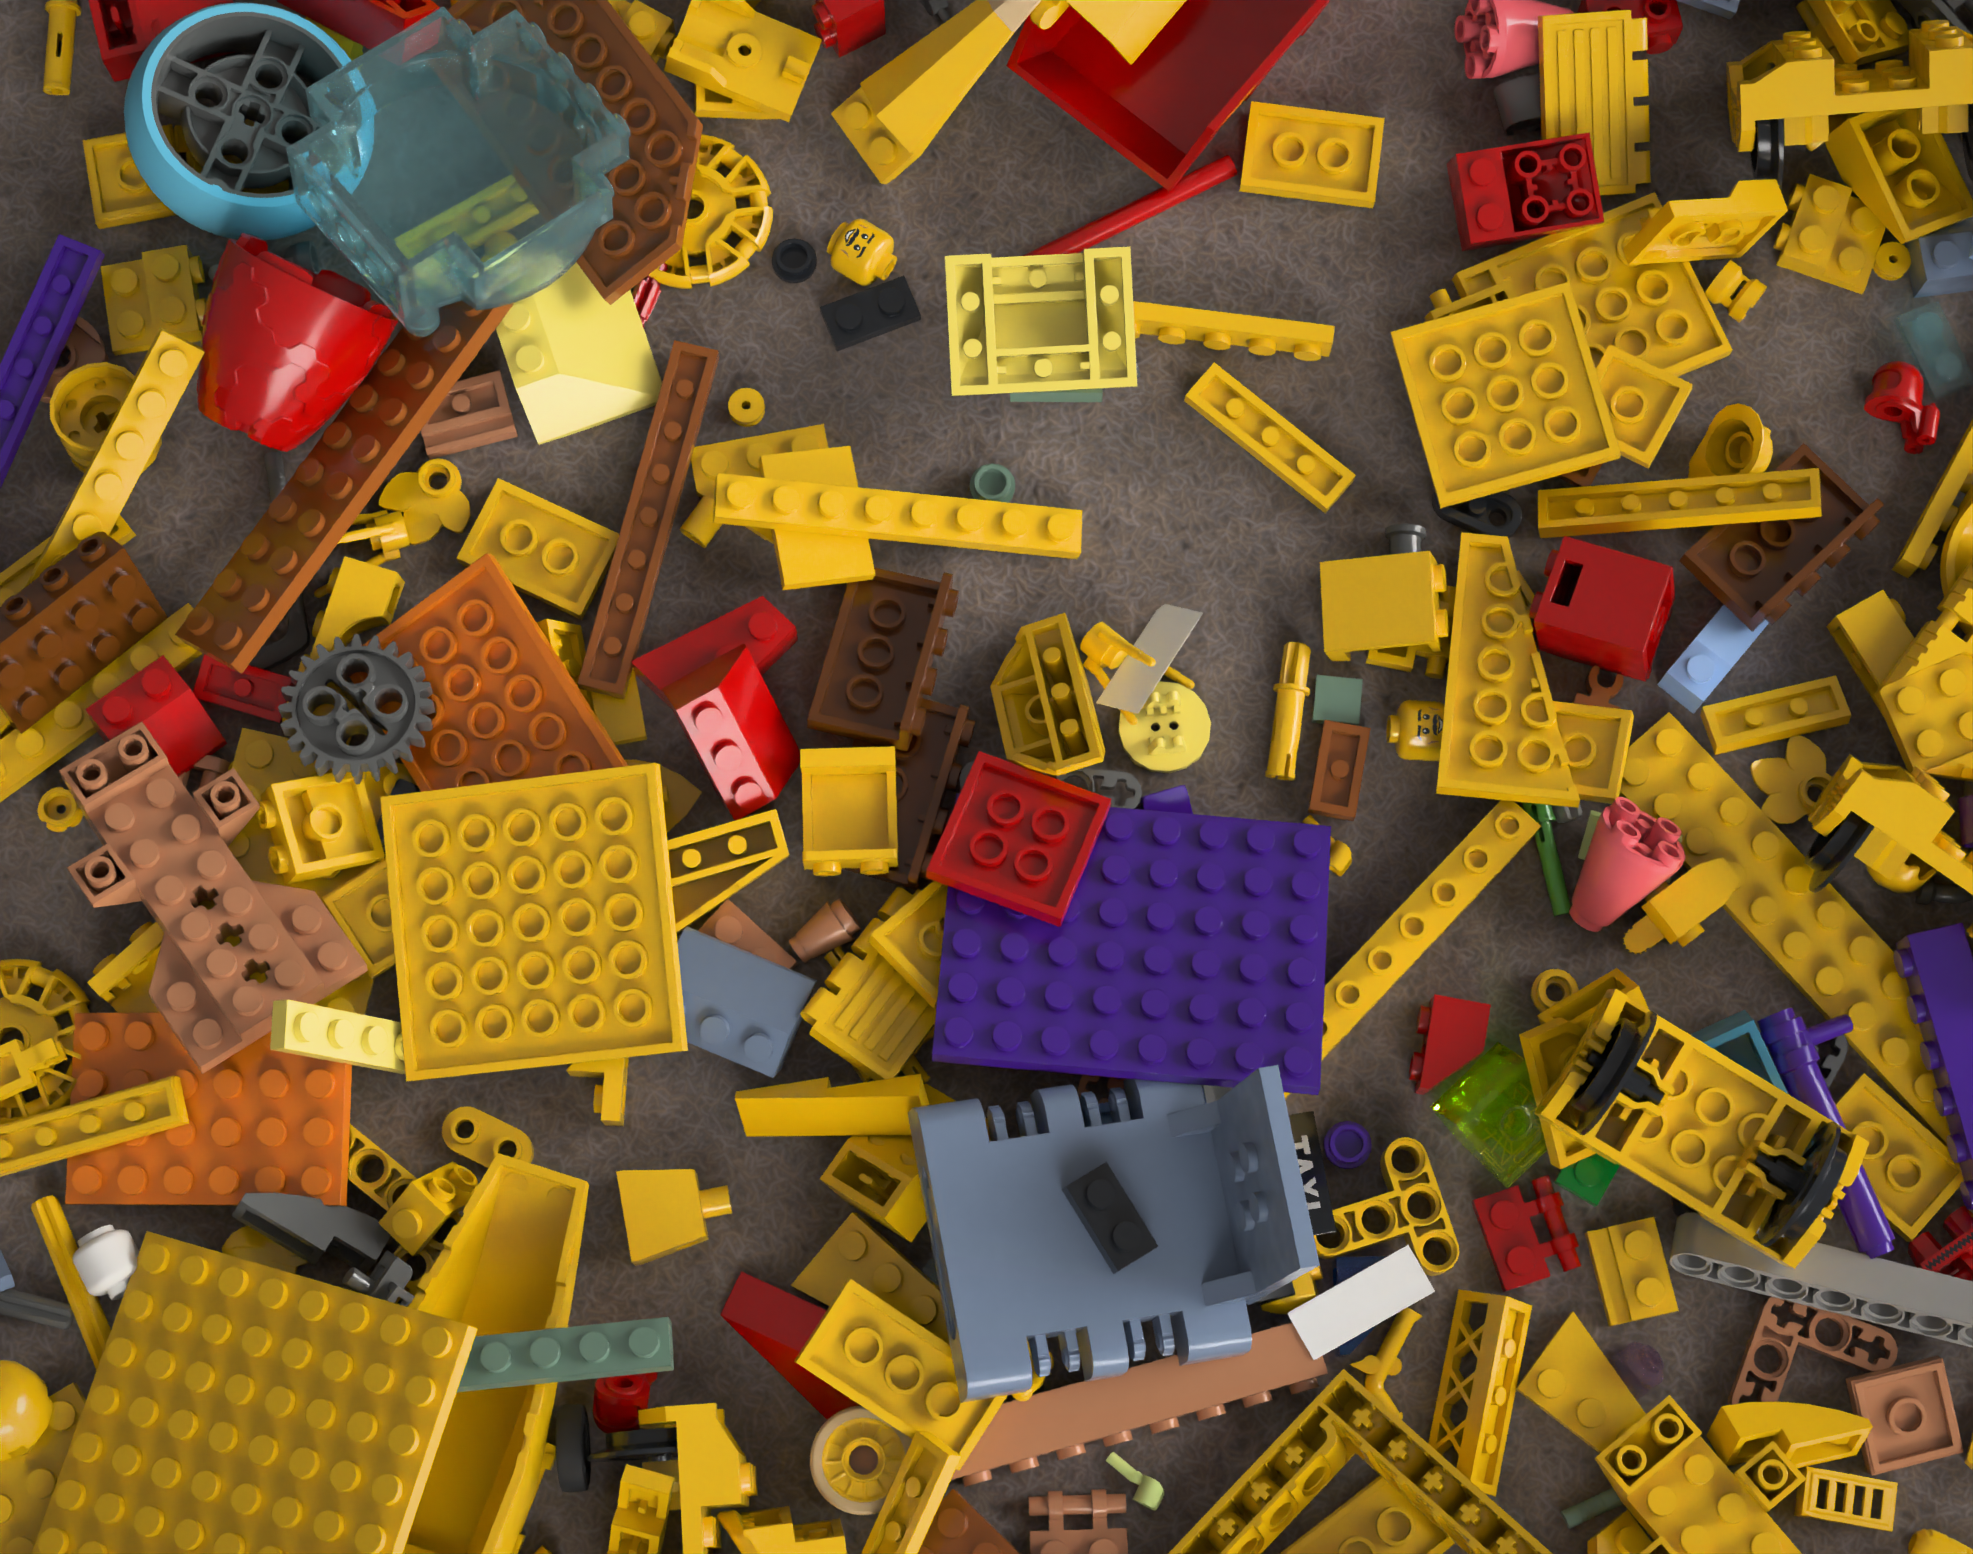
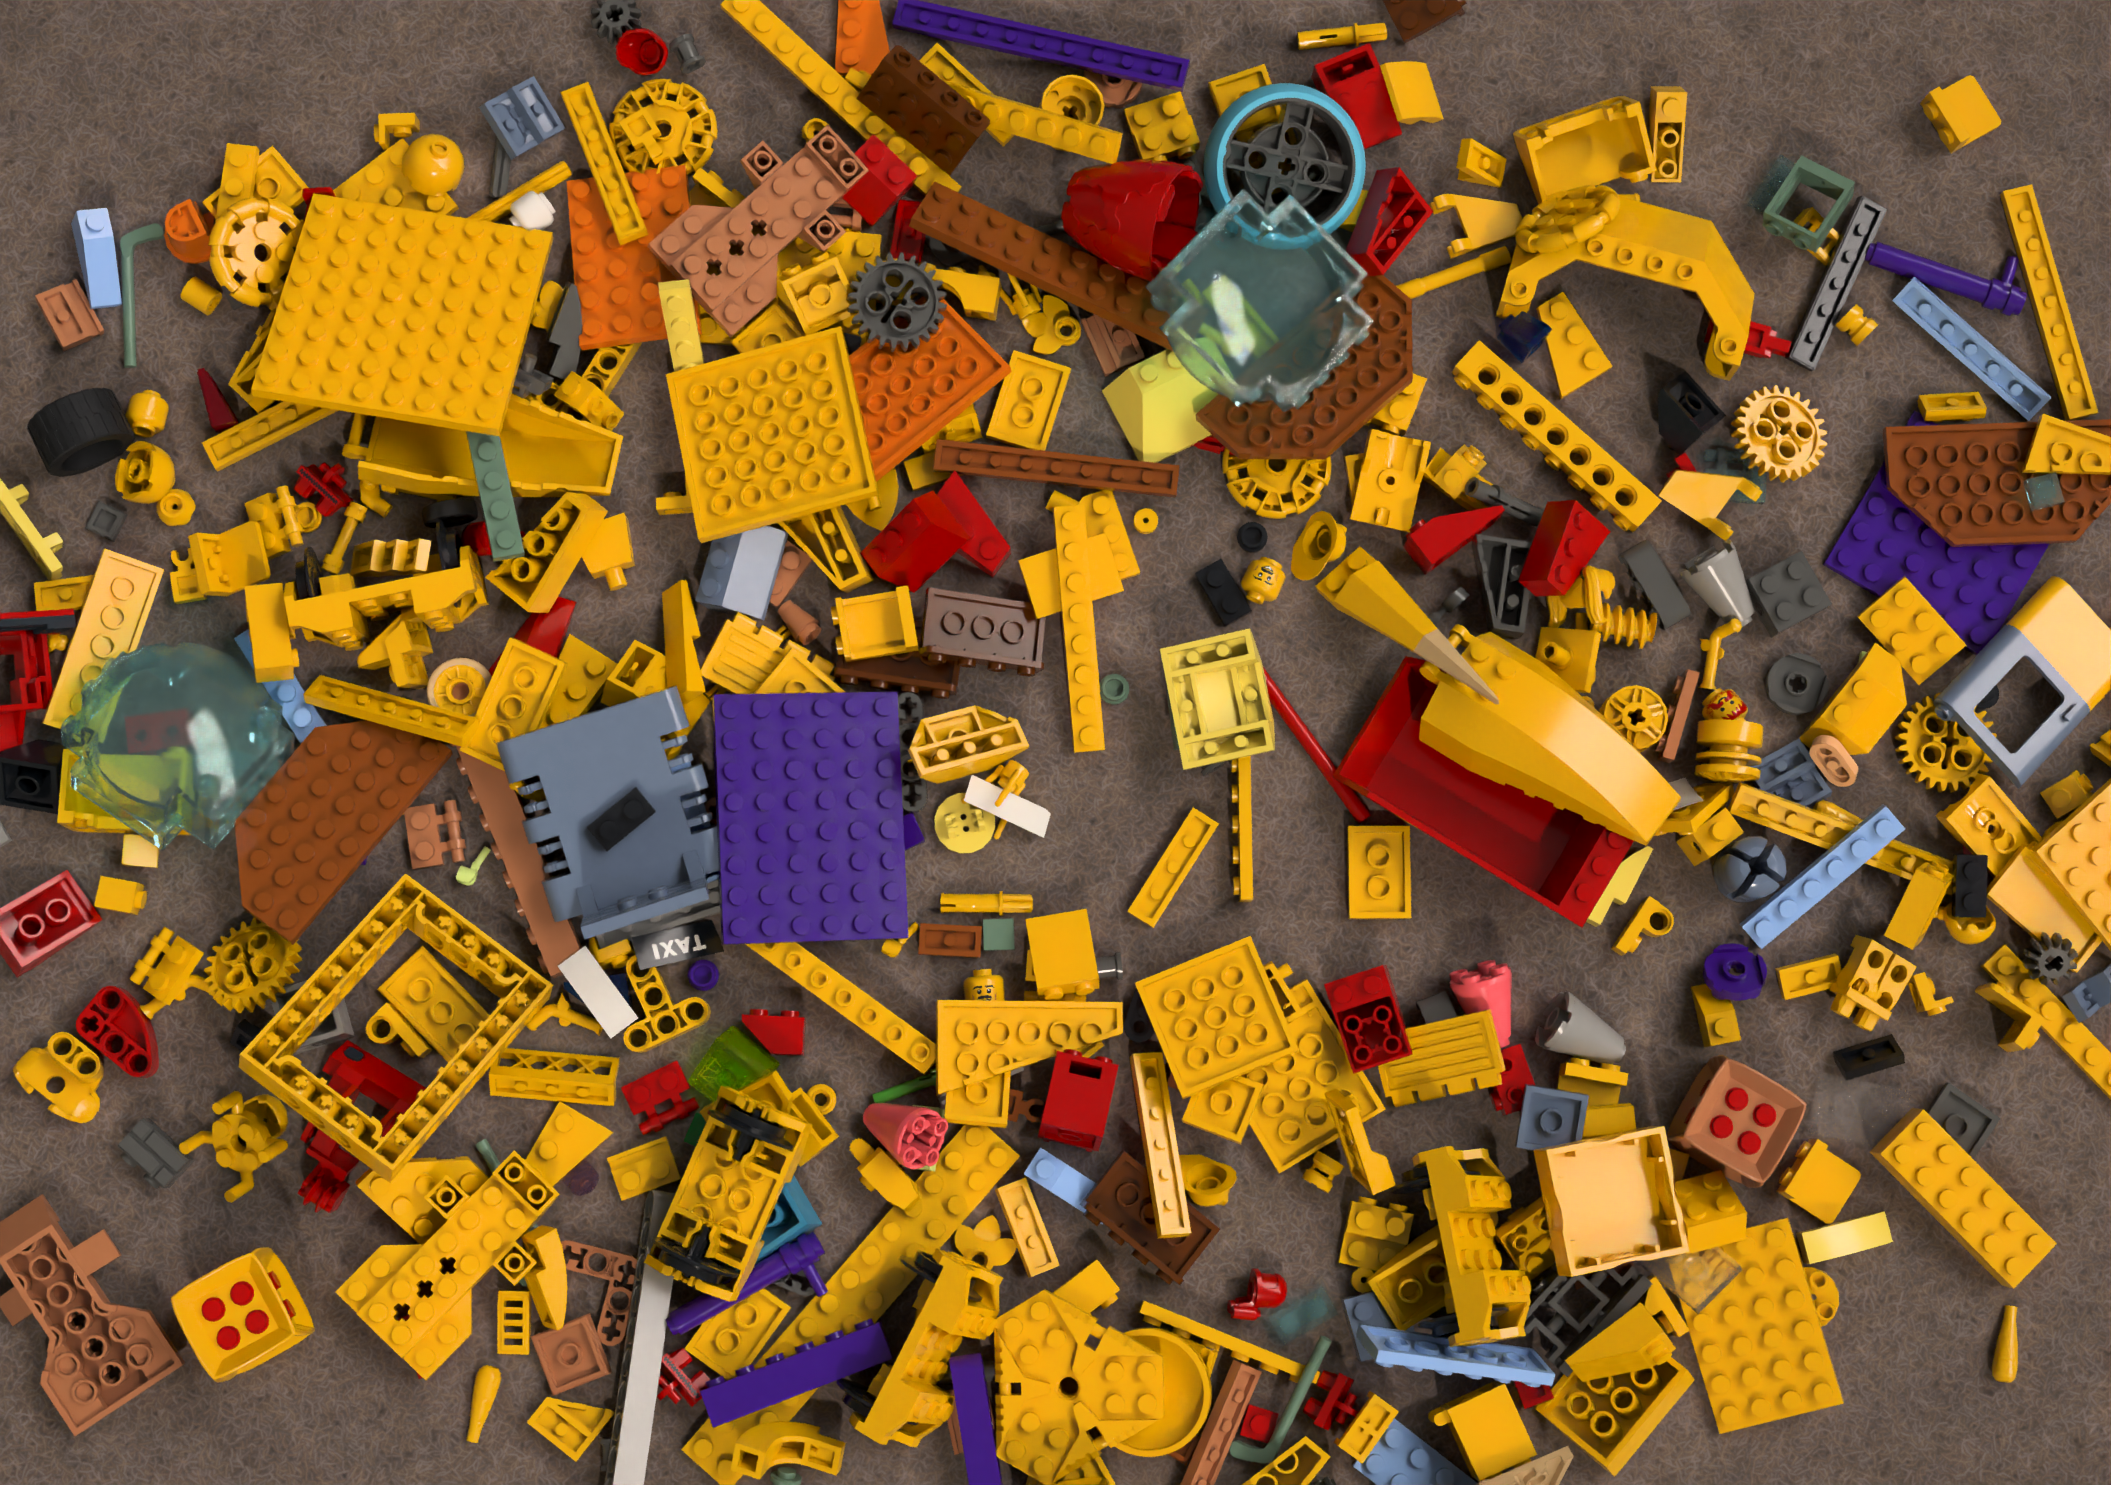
camera: 80 degrees right, 5 degrees up
yellow plate [442,1106,534,1168] -> none
red plate [926,751,1112,927] -> none
none -> yellow wedge [485,492,608,613]
none -> yellow piece [1291,511,1347,581]

